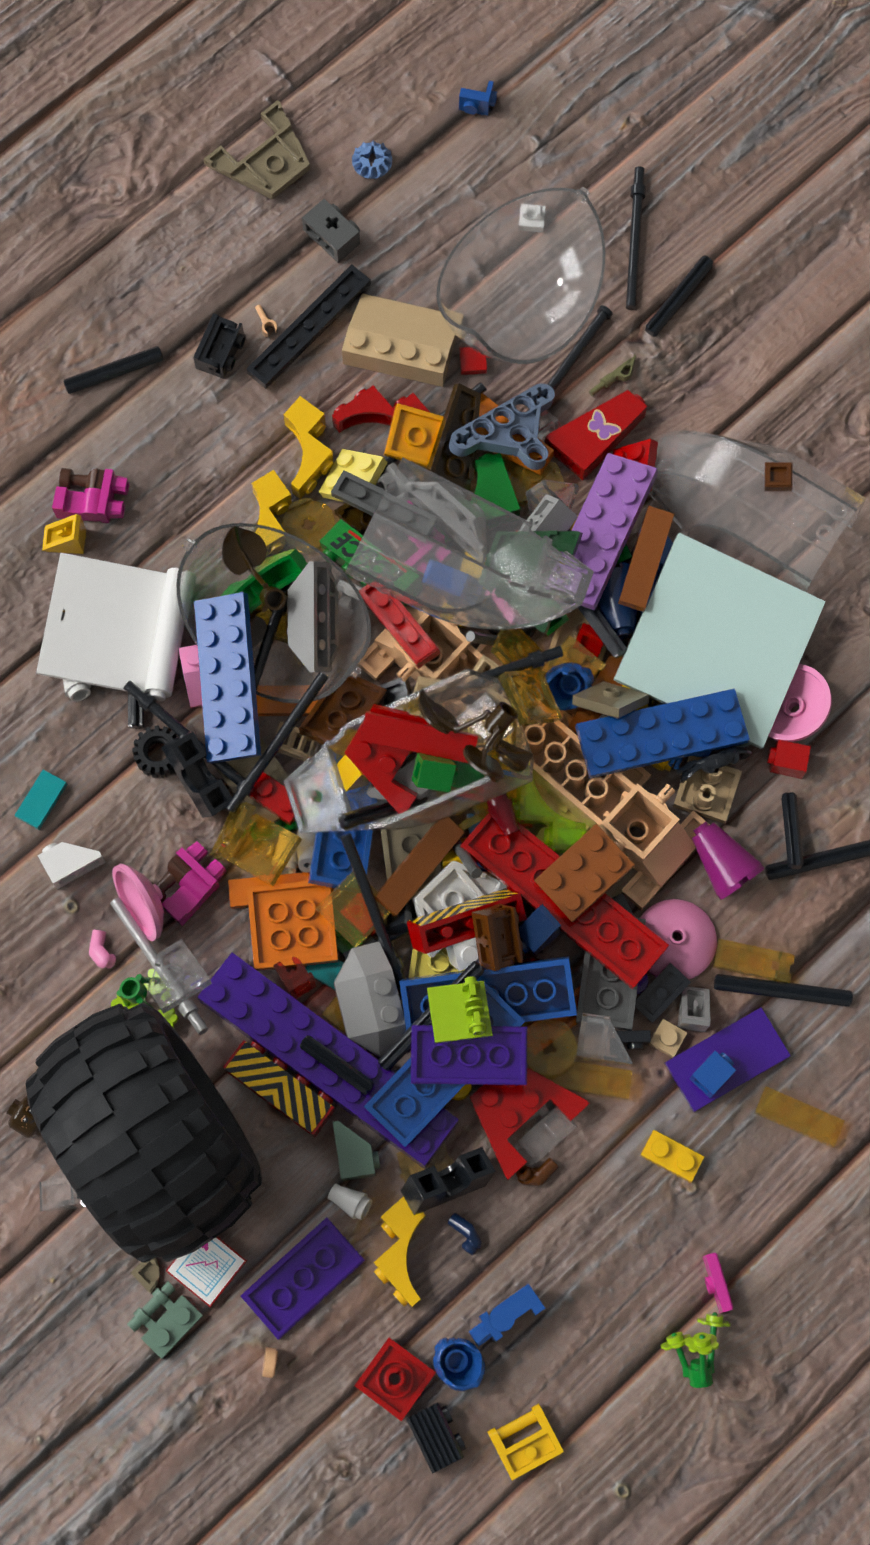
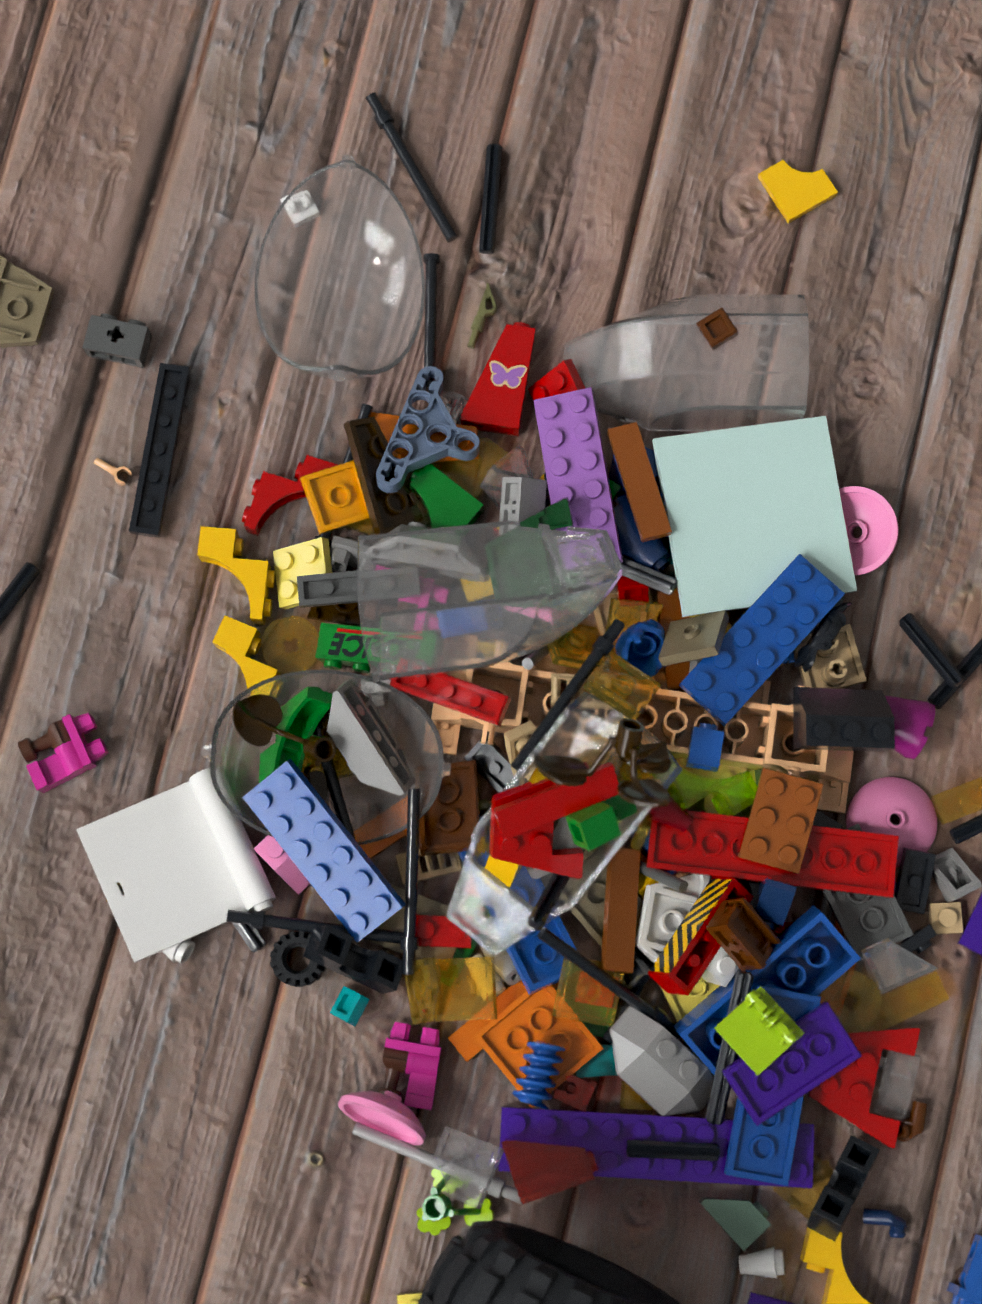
camera: 30 degrees left, 5 degrees up
teal tile [14,770,68,830] -> none
white slope [37,842,106,890] -> none
yellow slope [42,514,86,554] -> none
bright pink arm [89,930,116,969] -> none
black hinge [193,313,246,379] -> none
brick [223,1040,335,1138] -> none
tan slope [342,294,462,387] -> none
medium blue gear [352,140,392,179] -> none
blue bracket [459,81,497,116] -> none
red tile [459,346,487,375] -> none
red brick [767,740,811,779] -> none
none -> teal plate [330,986,370,1027]
none -> clear red slope [501,1138,598,1205]
none -> blue piece [512,1040,566,1110]
none -> blue brick [686,723,725,772]
none -> black slope [793,687,895,752]

